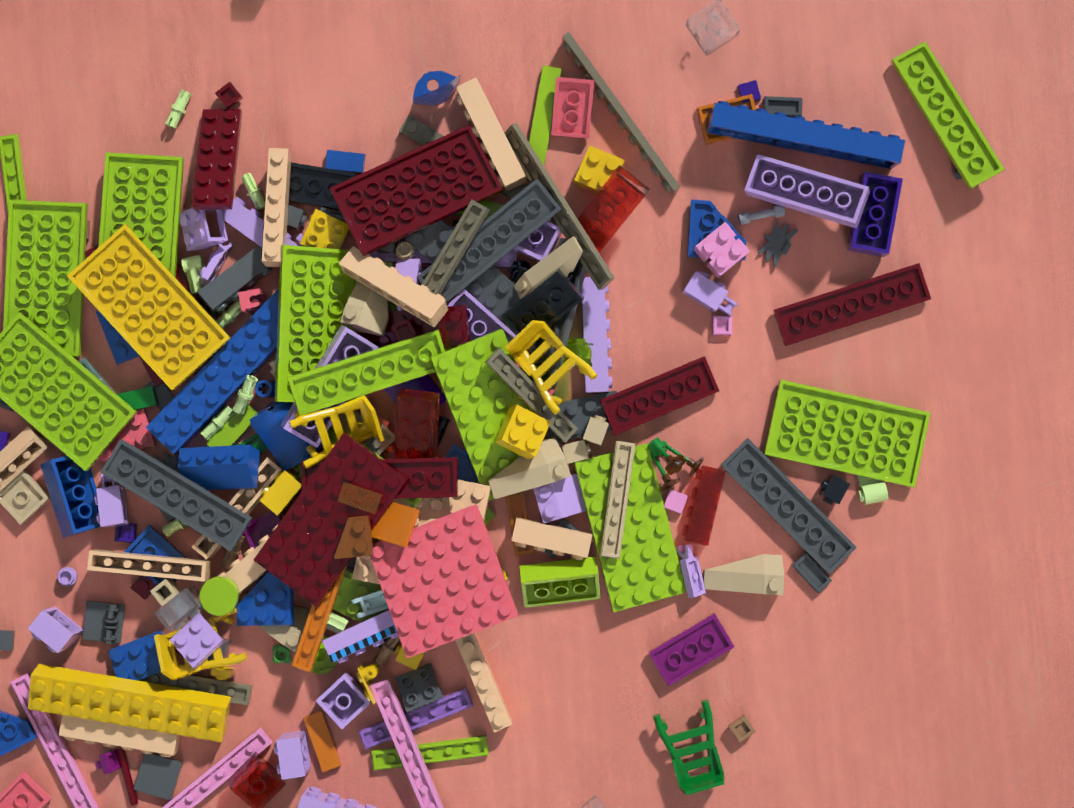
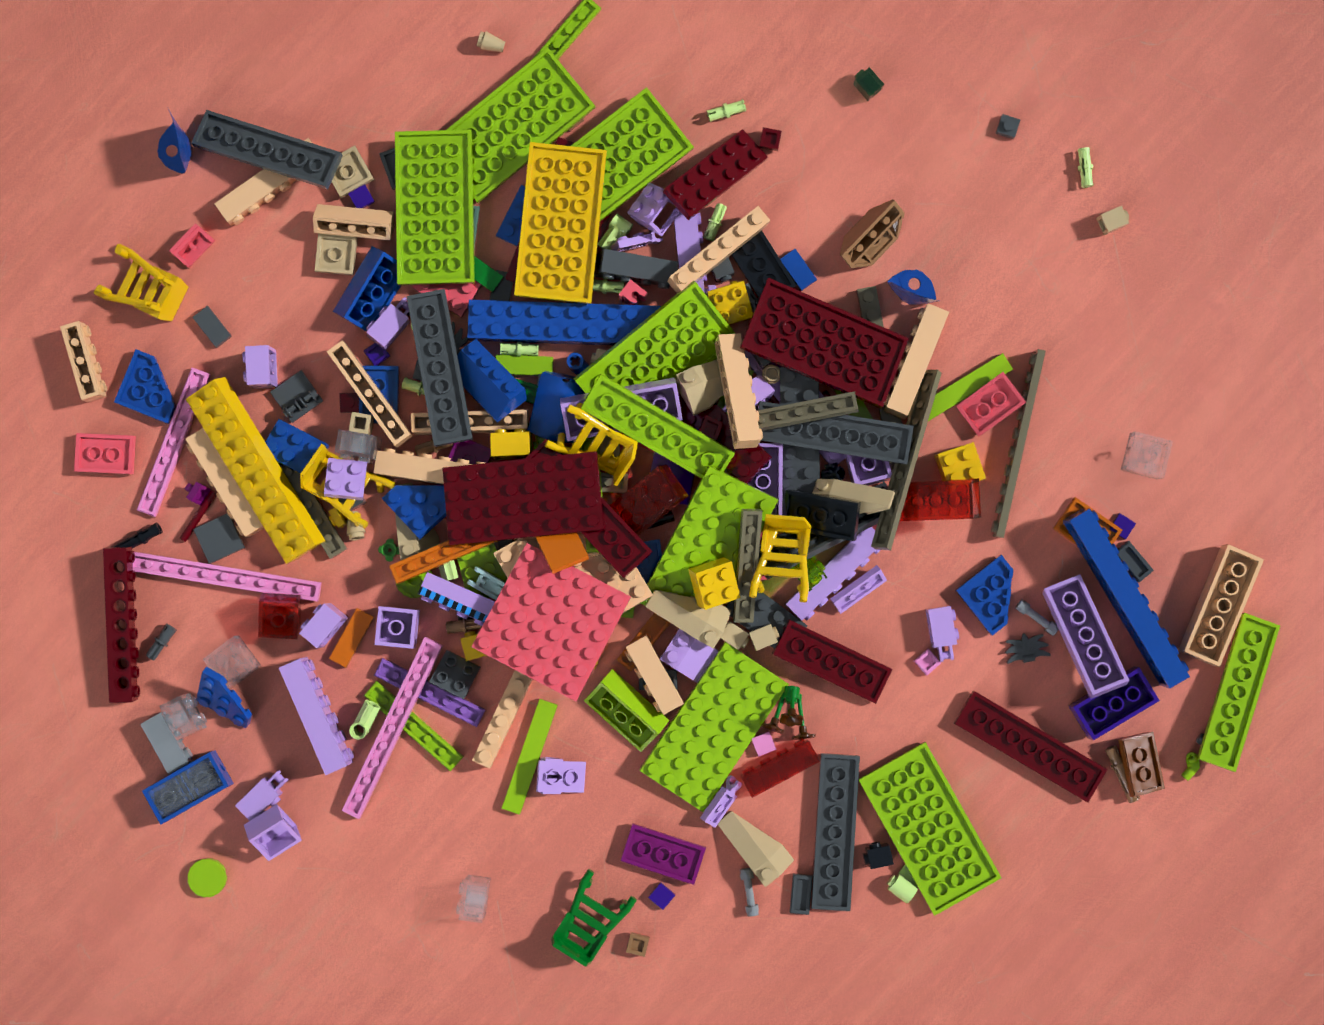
camera: 50 degrees right, 0 degrees up
lavender plate [57,567,77,586] -> none
lime tile [200,576,239,616] -> none
yellowish green pin [233,375,258,414] -> none
dark orange wing [334,515,374,559] -> none
clear orange plate [338,482,383,514] -> none
yellow hinge [356,663,380,705] -> none
tan tile [600,441,635,559] -> none
bright pink piece [693,222,750,279] -> none
none -> tan cone [347,511,366,541]
none -> yellowish green piece [349,700,381,740]
none -> lime tile [501,699,558,815]
none -> lavender piece [536,757,586,794]
none -> dark purple tile [648,882,675,910]
none -> light grey bar [740,868,759,917]
none -> lavender plate [830,565,887,614]
none -> medium nougat wedge [840,199,905,268]
none -> medium nougat pin [1105,745,1140,803]
none -> dark orange tile [1118,732,1165,797]
none -> light nougat brick [1178,544,1264,667]
none -> lime arm [1181,752,1200,781]

